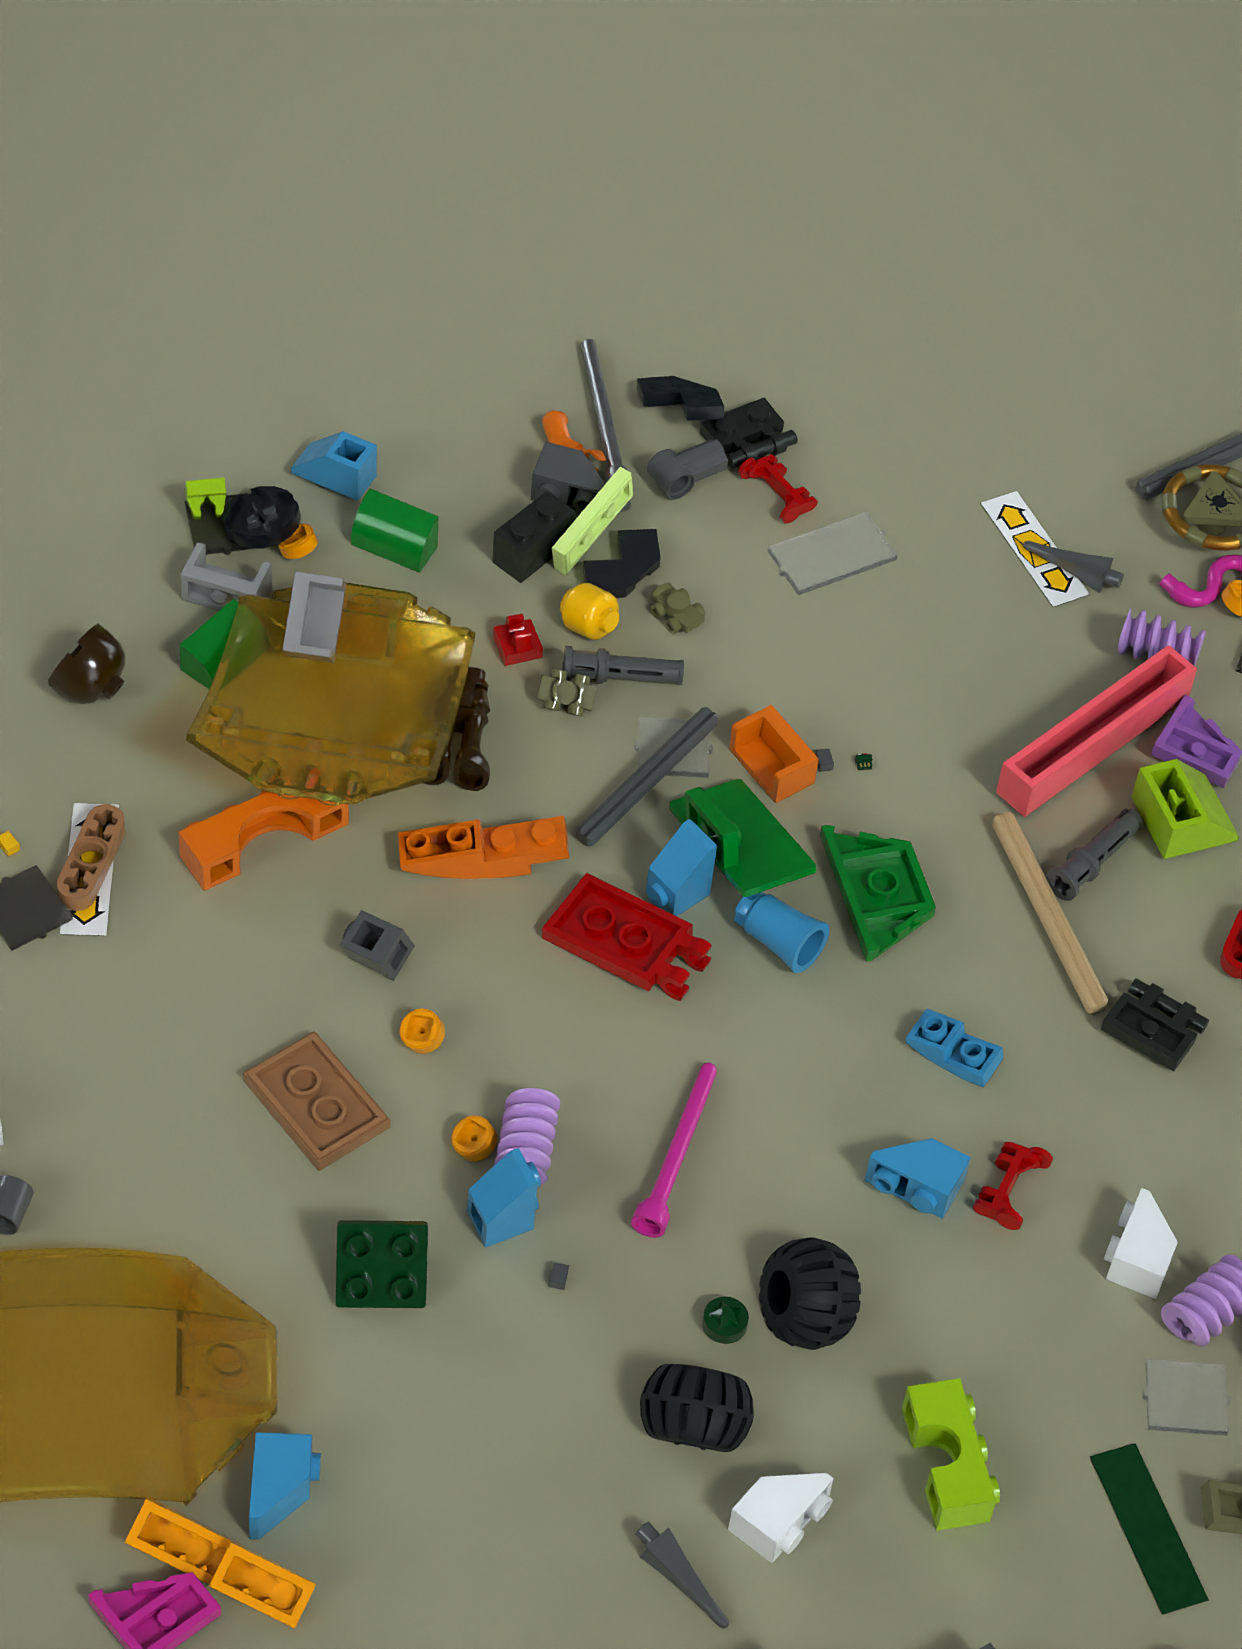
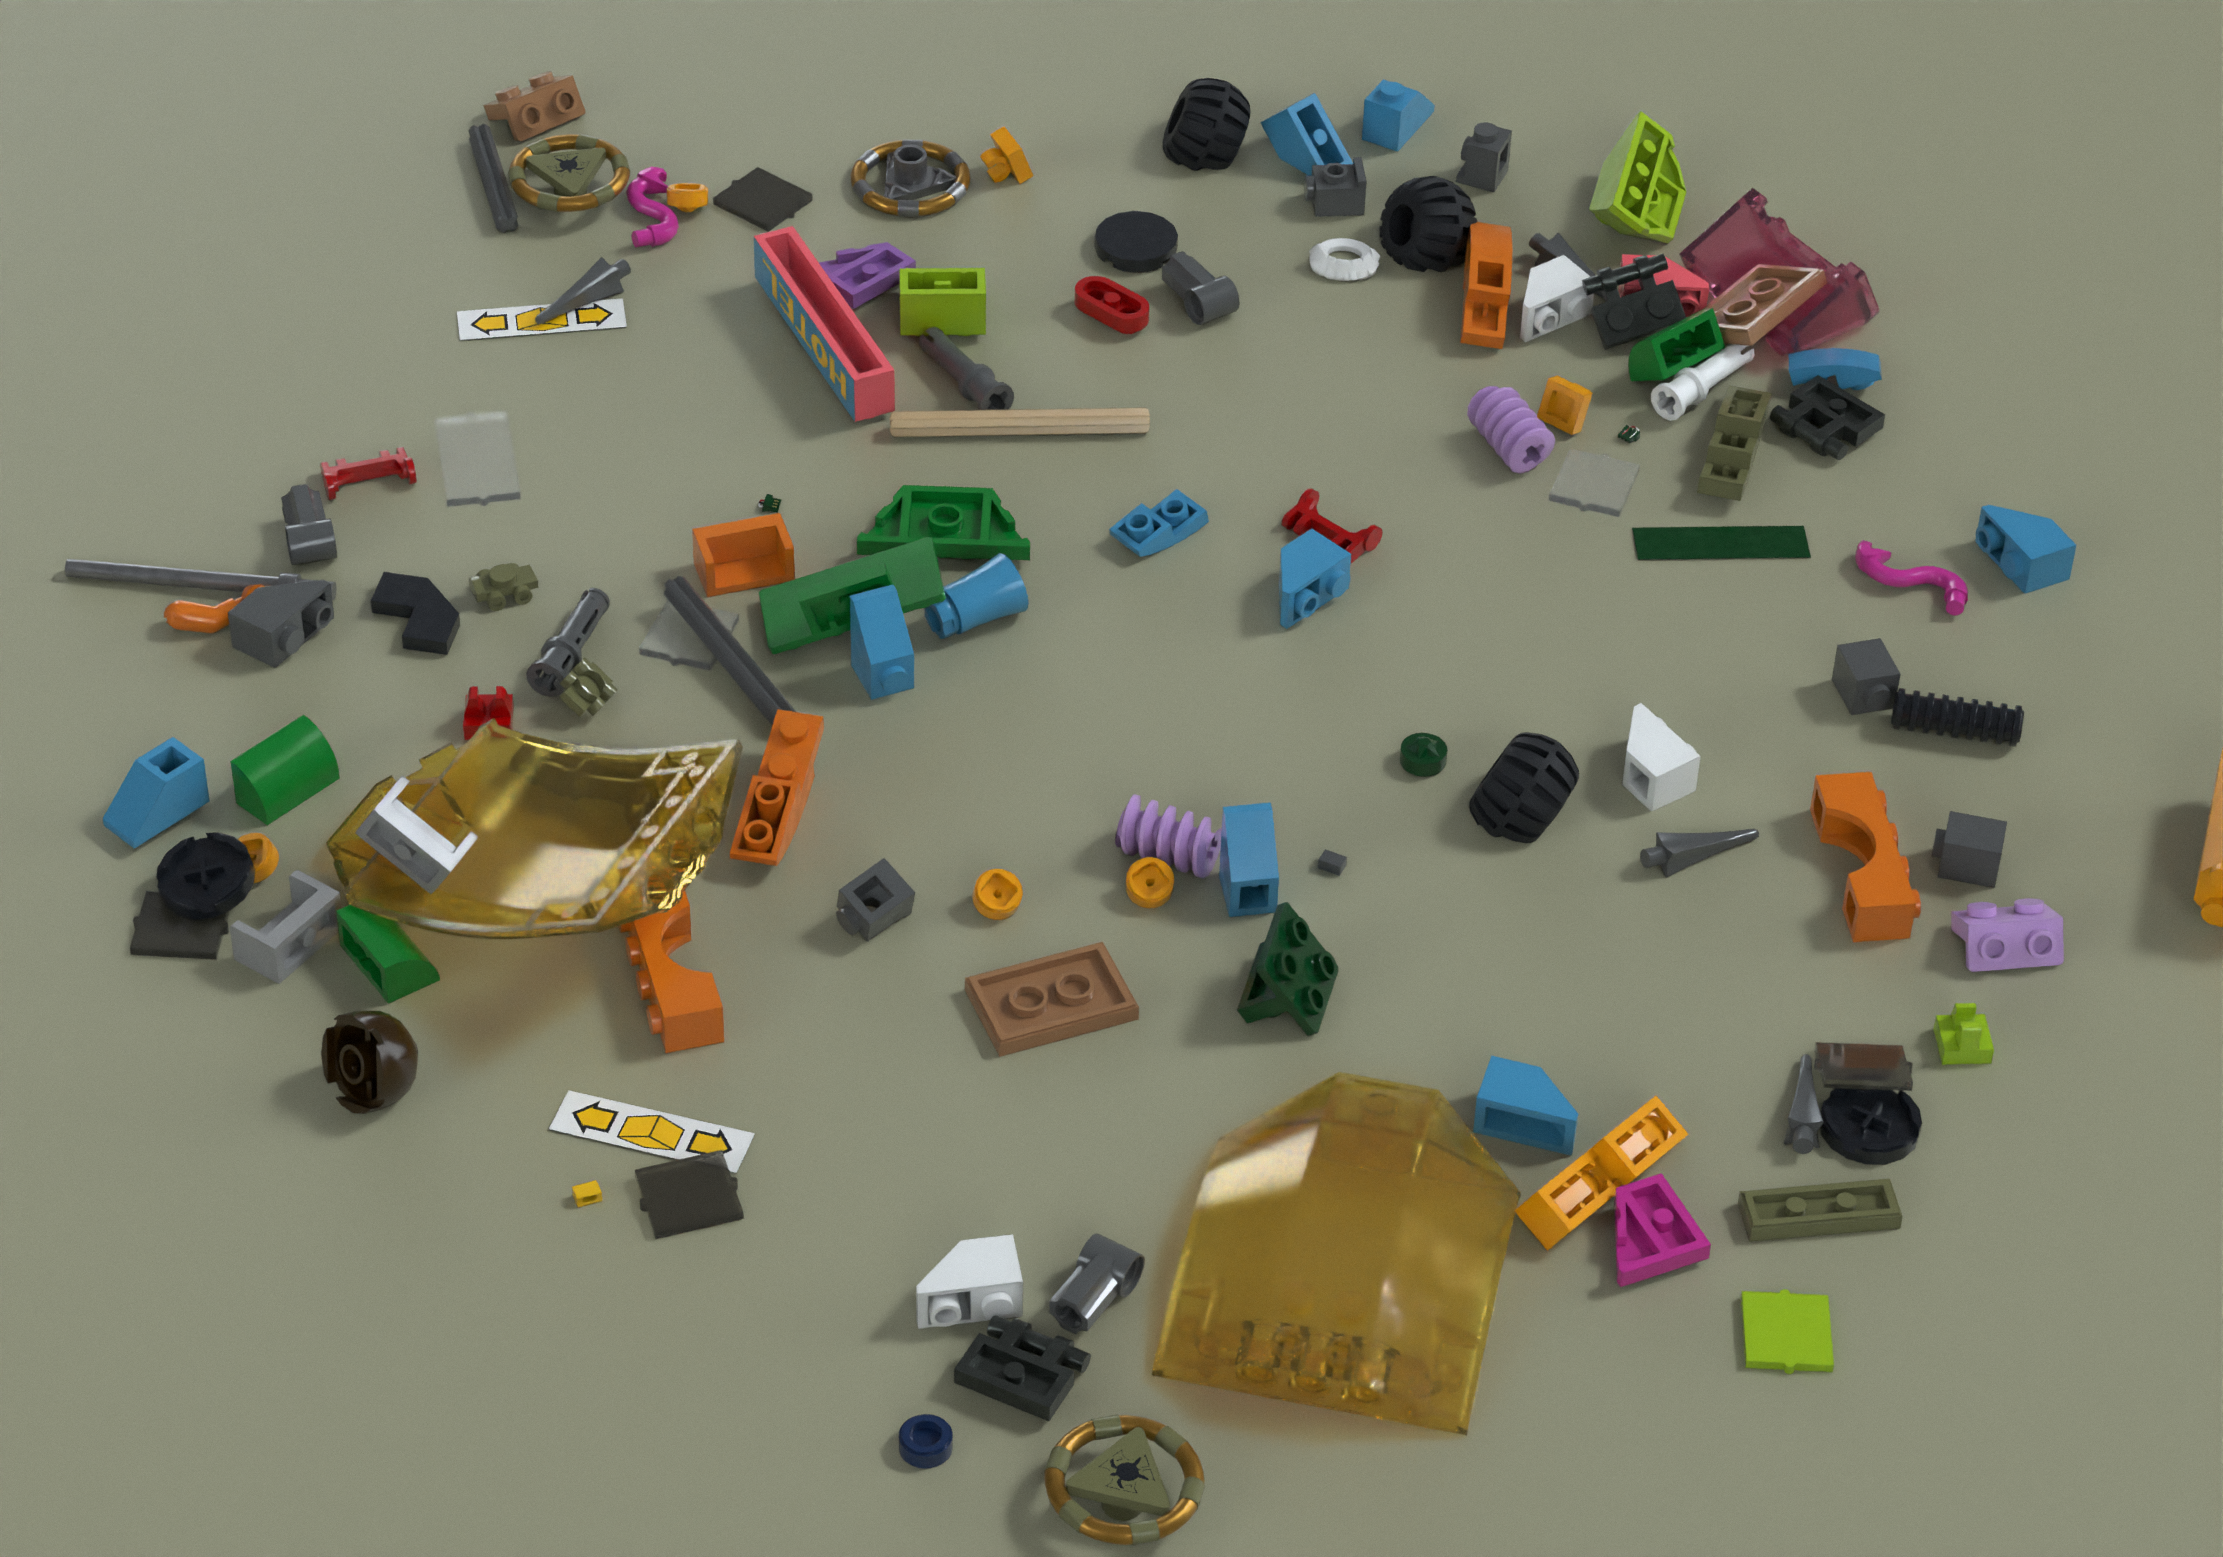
camera: 70 degrees left, 10 degrees down
medium nougat beam [57,804,125,911] -> none
lime tile [185,477,226,520] -> none
pearl dark grey brick [492,491,575,583] -> none
red tile [542,873,712,1001] -> none
yellowish green tile [552,467,633,575] -> none
yellow head [560,583,619,640] -> none
dark pink piece [631,1063,717,1238] -> none
black tile [637,376,724,421] -> none
pearl dark grey plate [700,397,798,469] -> none
black wheel [759,1237,861,1350] -> none
lime arch [902,1378,1000,1531] -> none
pearl dark grey plate [1101,978,1209,1072] -> none
white slope [1104,1188,1178,1299] -> none
lavender piece [1118,608,1206,666] -> none

